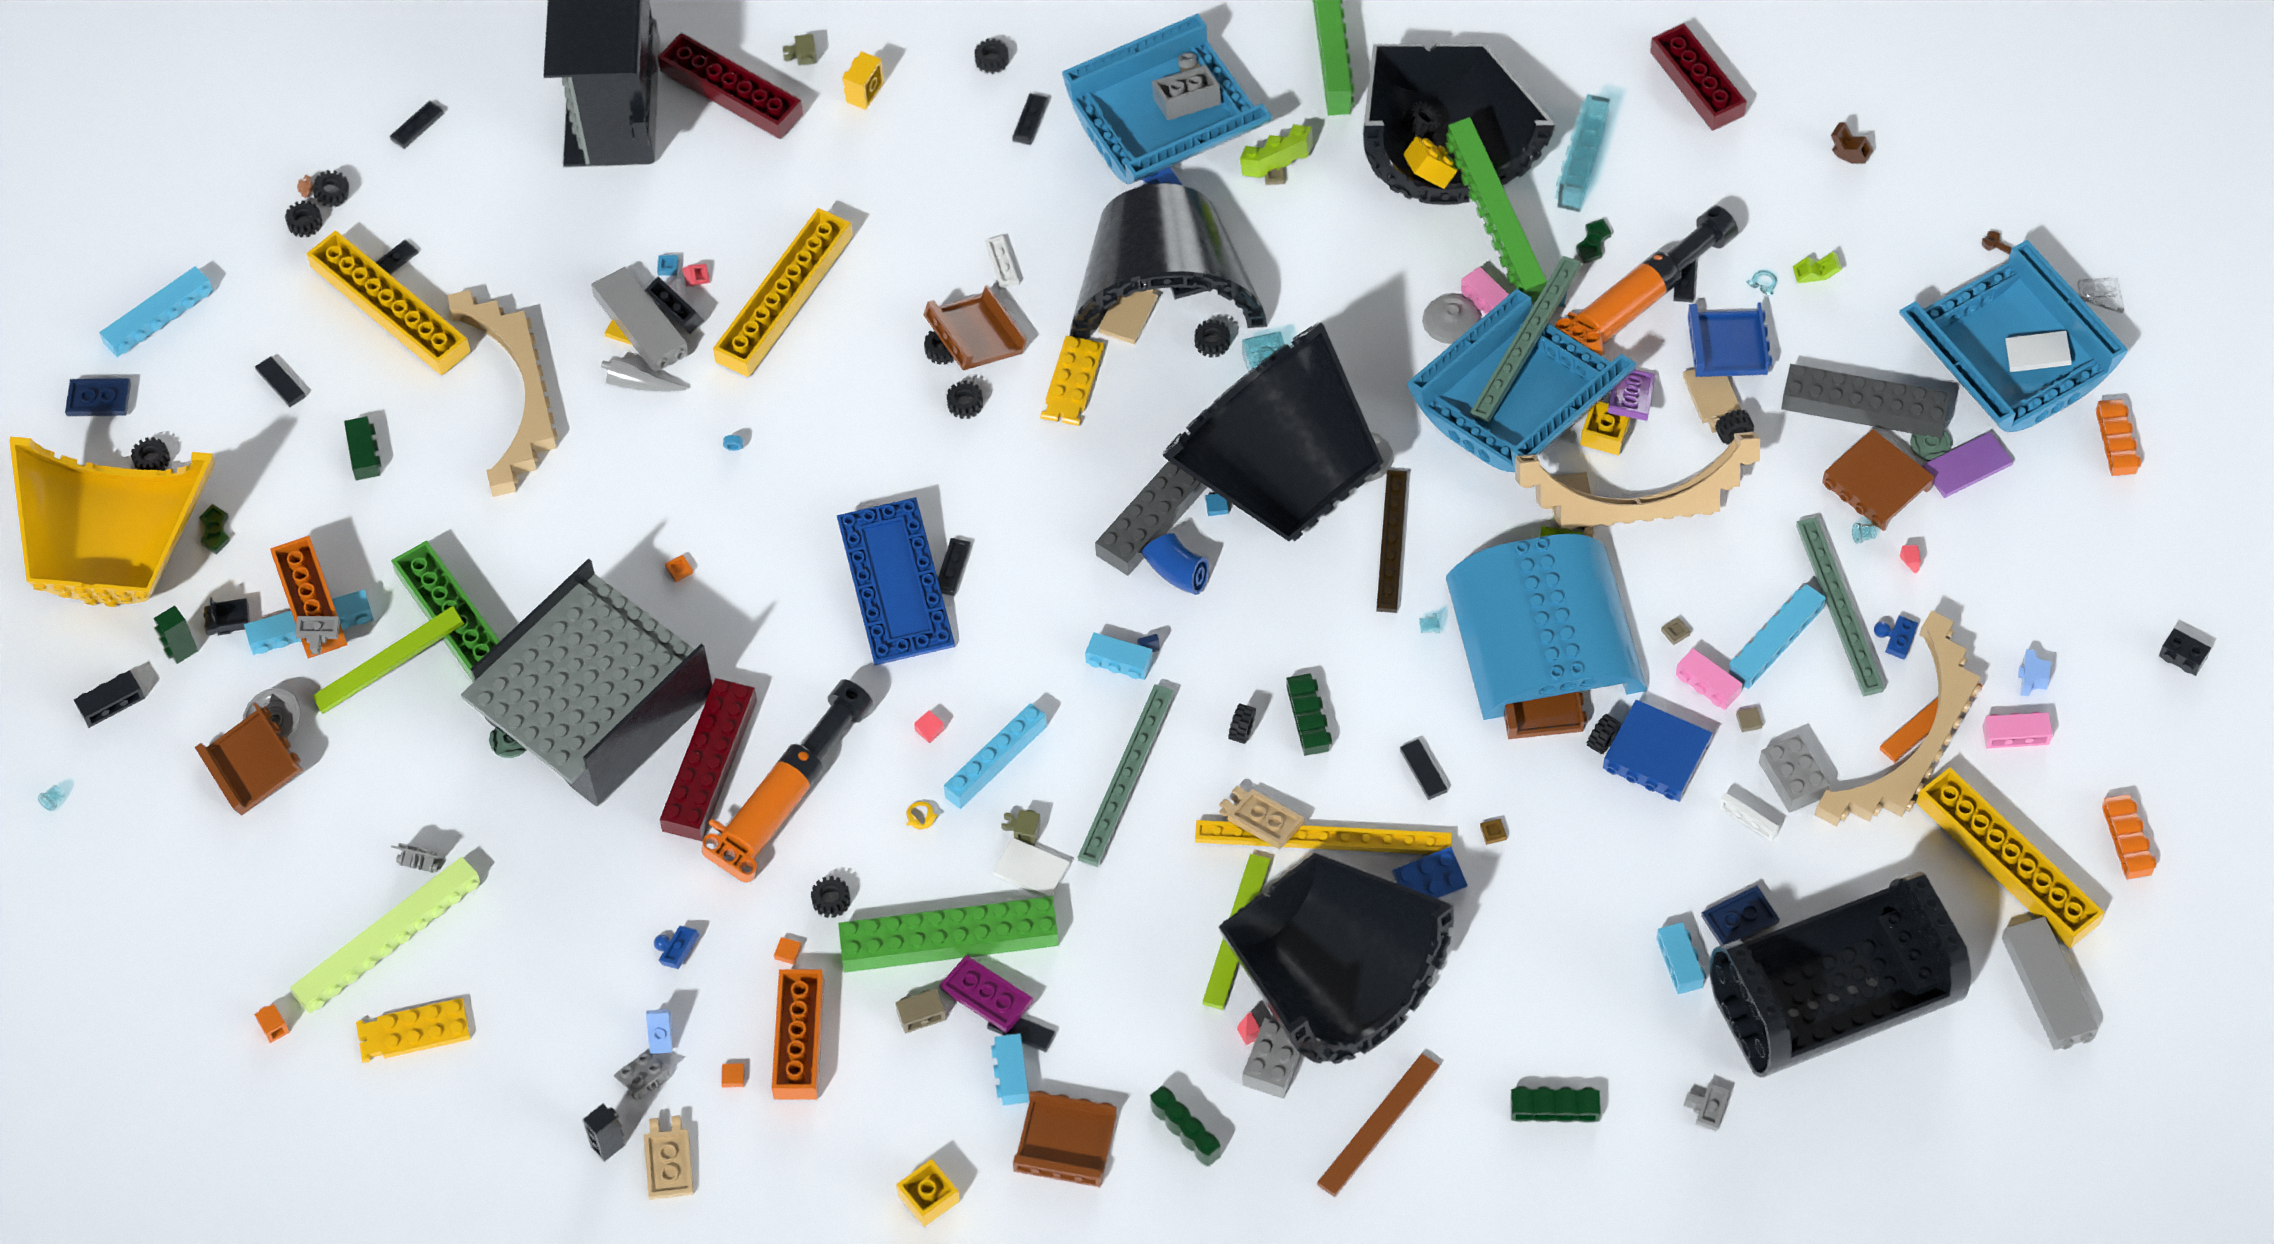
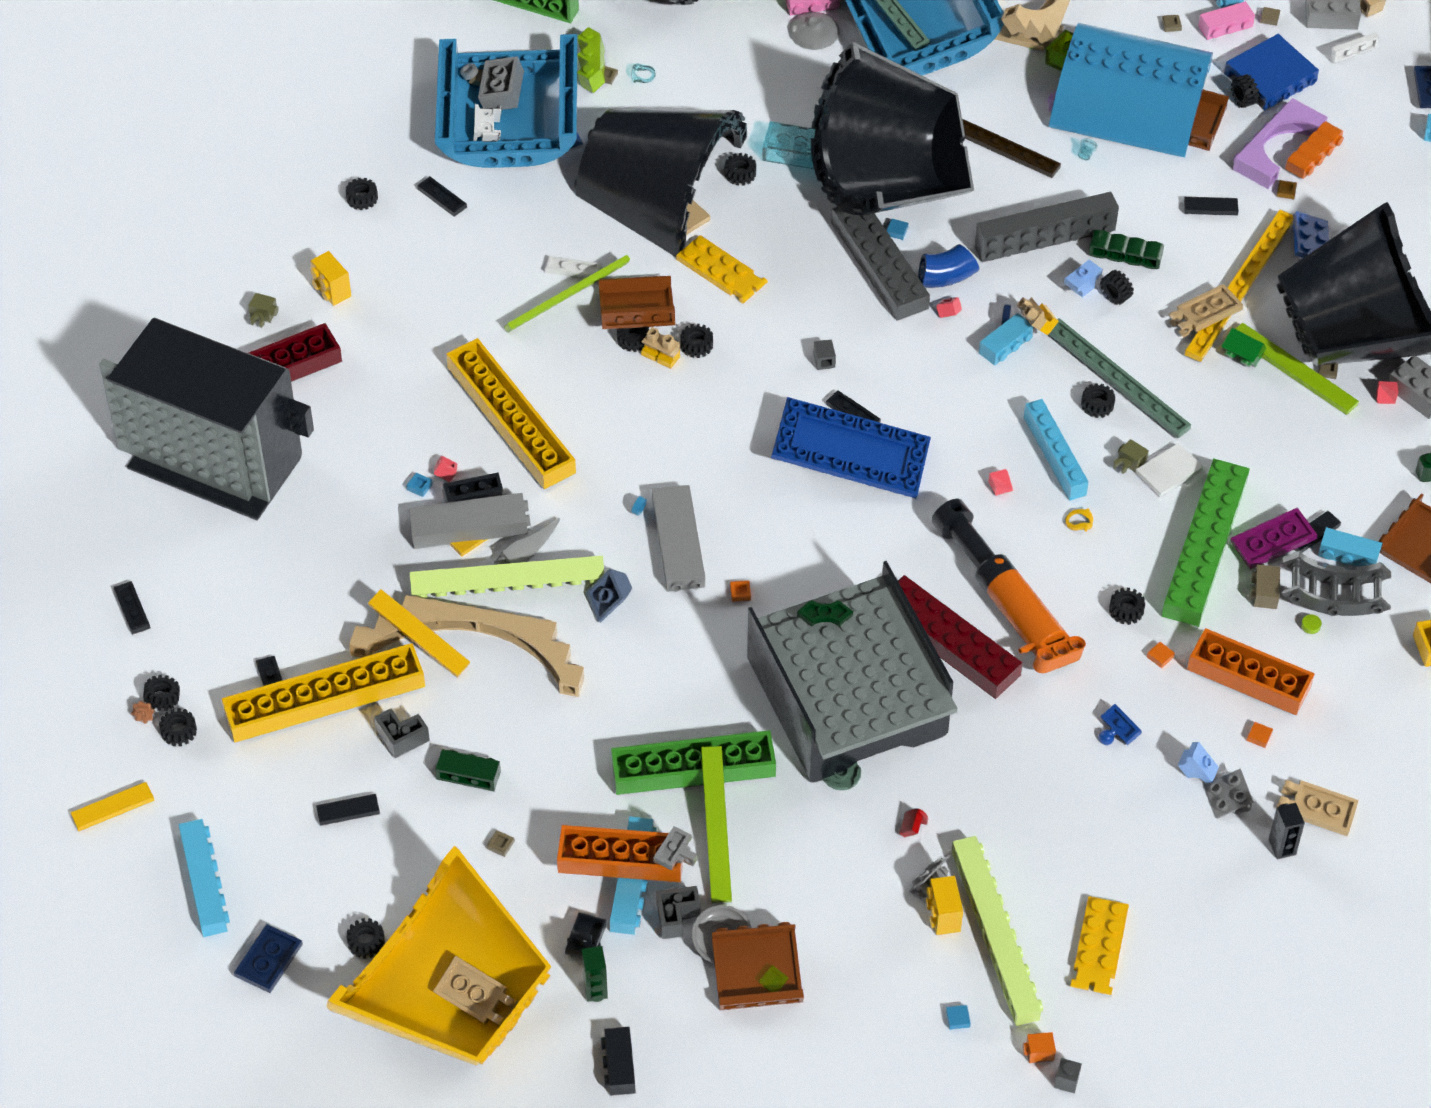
camera: 65 degrees left, 5 degrees down
none -> yellow tile [70,782,155,831]
none -> yellow tile [368,589,470,678]
none -> dark grey brick [374,708,430,758]
none -> yellowish green brick [410,555,604,598]
none -> tan tile [433,956,518,1026]
none -> white piece [473,104,501,142]
none -> dark tan tile [487,830,515,857]
none -> lime tile [504,255,630,333]
none -> sand blue slope [585,569,632,623]
none -> clear light blue piece [631,63,656,83]
none -> tan hips [641,327,680,369]
none -> light grey brick [652,485,705,592]
none -> dark grey brick [656,886,700,939]
none -> clear neon green tile [759,965,789,992]
none -> dark green tile [797,600,854,627]
none -> dark grey brick [813,339,836,370]
none -> red tile [899,808,929,837]
none -> yellow brick [926,876,963,935]
none -> coral slope [936,297,962,318]
none -> dark azure tile [946,1005,971,1030]
none -> dark grey brick [975,191,1119,262]
none -> tan hips [1017,297,1059,335]
none -> dark grey brick [1054,1058,1082,1094]
none -> light blue brick [1064,260,1103,298]
none -> black tyre [1081,383,1115,418]
none -> green brick [1221,328,1266,367]
none -> lavender arch [1233,98,1328,189]
none -> dark grey fence [1282,551,1391,616]
none -> orange brick [1285,121,1344,179]
none -> lime tile [1301,614,1322,634]

